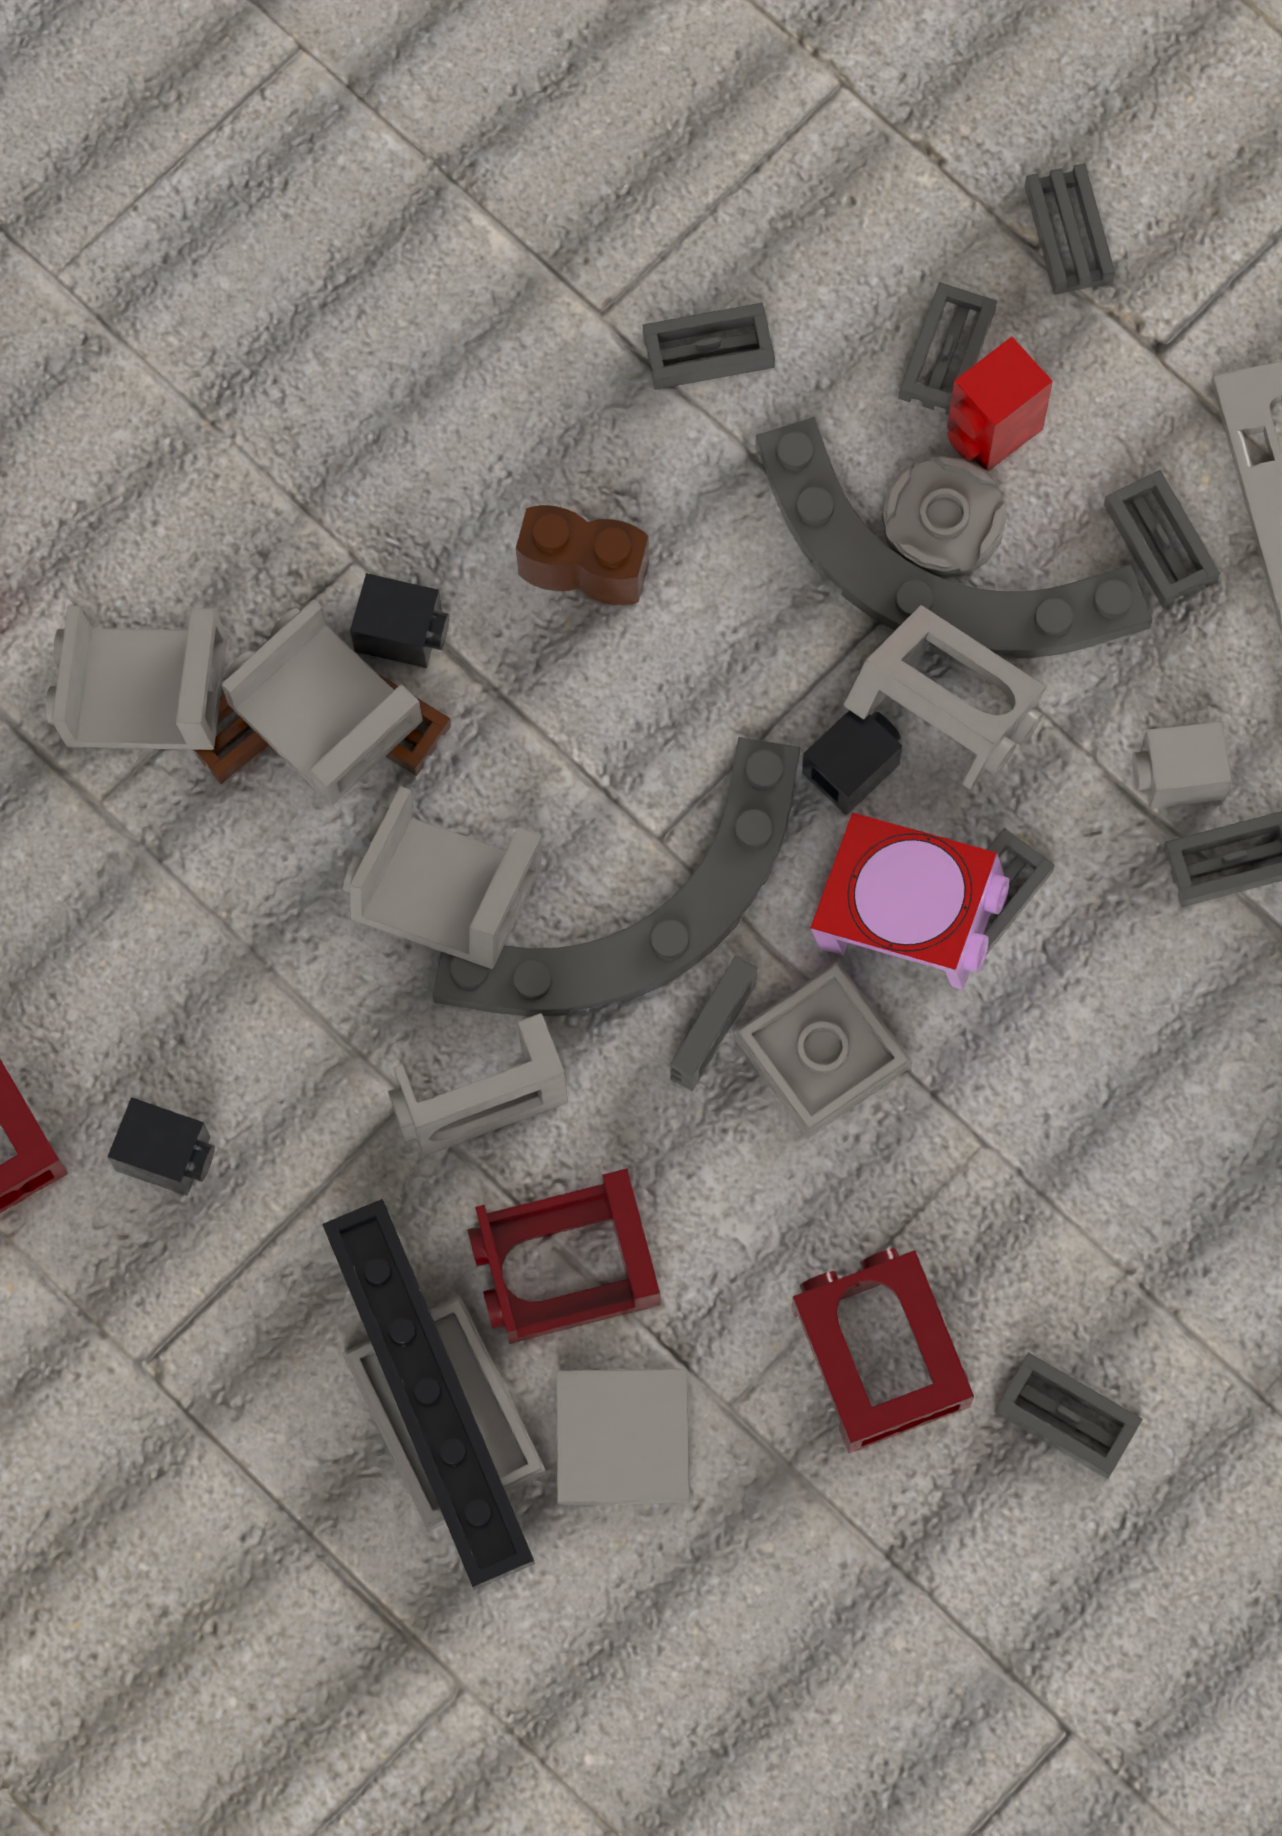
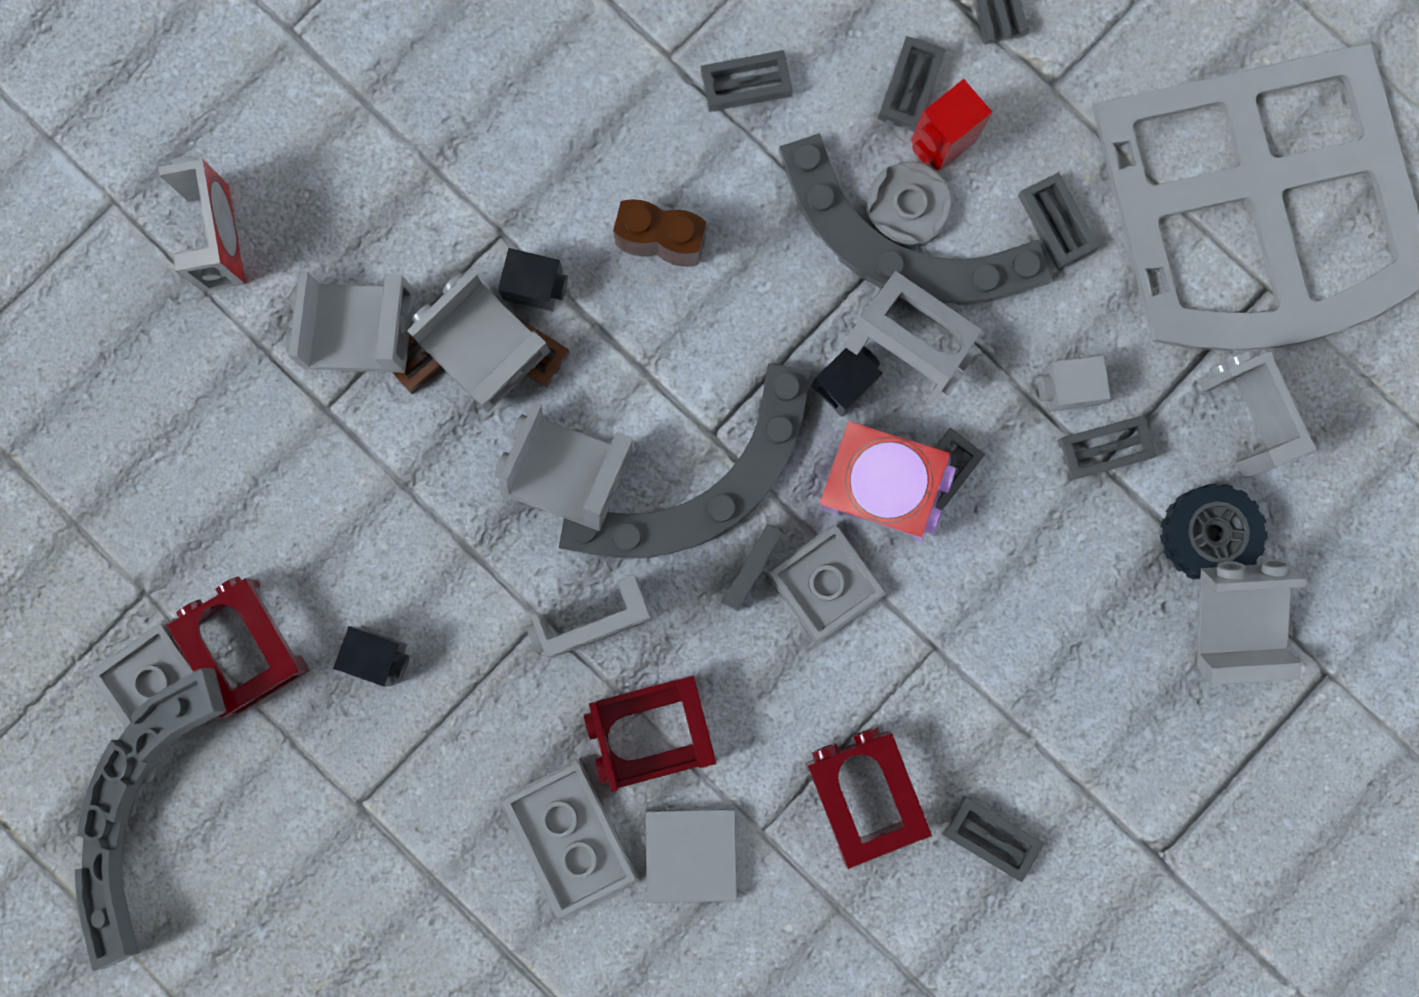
camera: 10 degrees left, 10 degrees up
black plate [322,1199,535,1590] -> none

